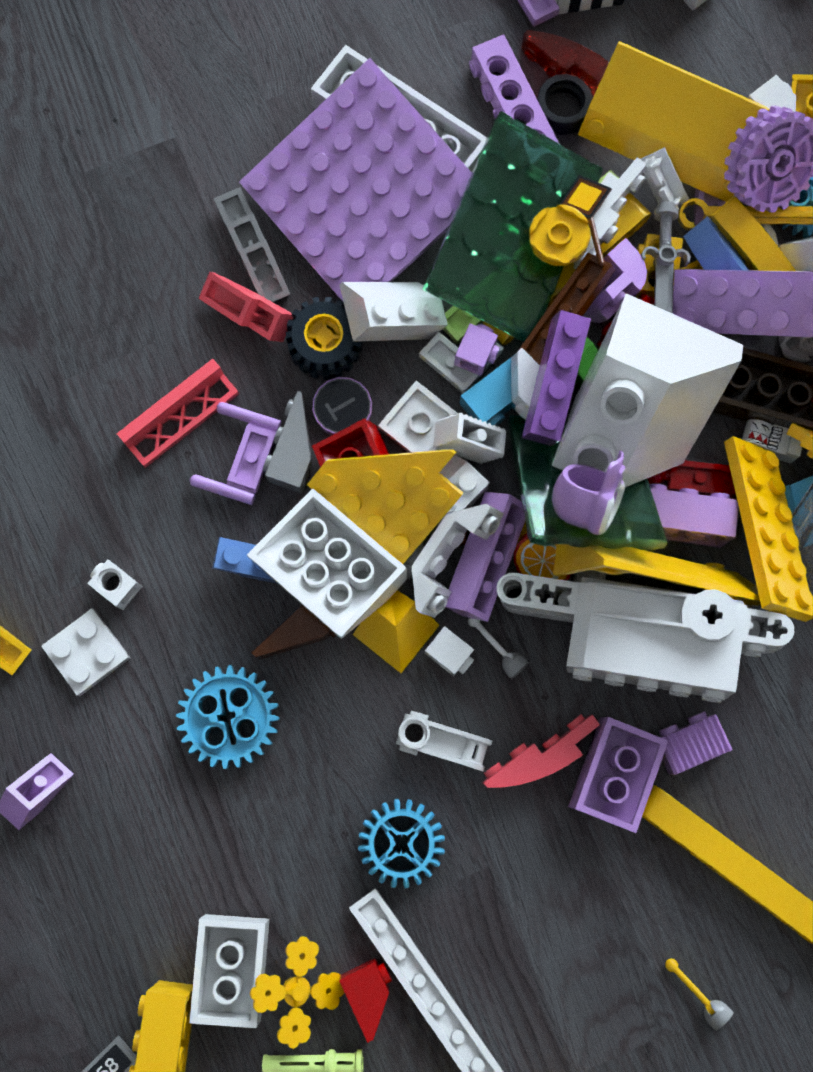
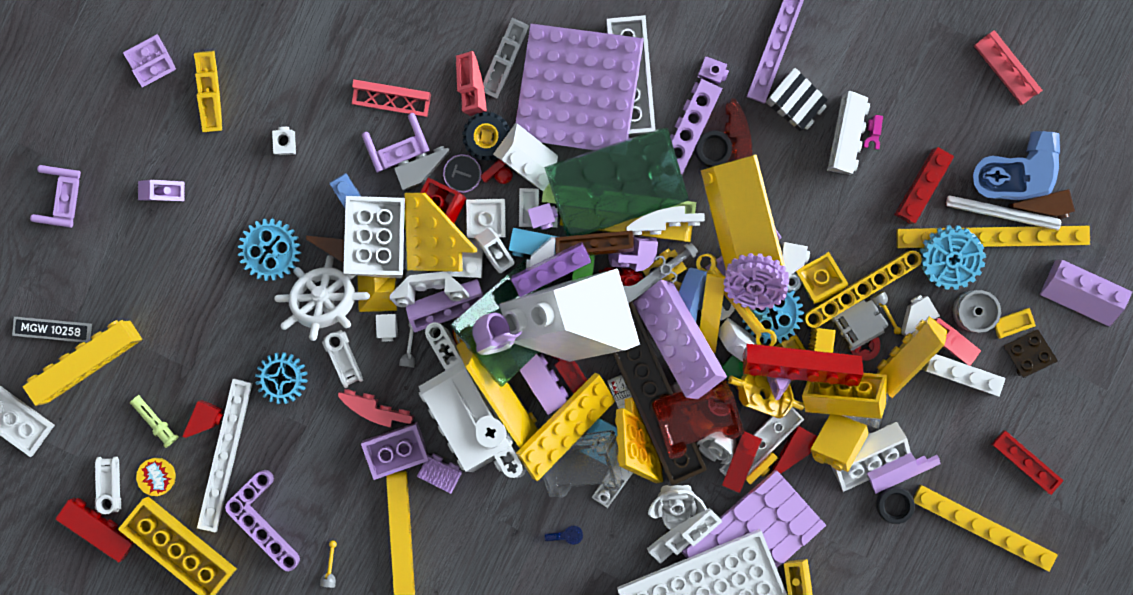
camera: 50 degrees right, 10 degrees up
white plate [41,608,131,696] -> none
white brick [189,914,270,1028] -> none
yellow plant [249,936,344,1049] -> none
yellow tile [529,205,591,266] -> none
piece [559,175,612,267] -> none
white hinge [640,147,689,210] -> none
none -> lavender beam [225,470,300,571]
none -> white piece [274,255,370,341]
none -> red tile [481,159,513,184]
none -> lavender brick [698,57,729,85]

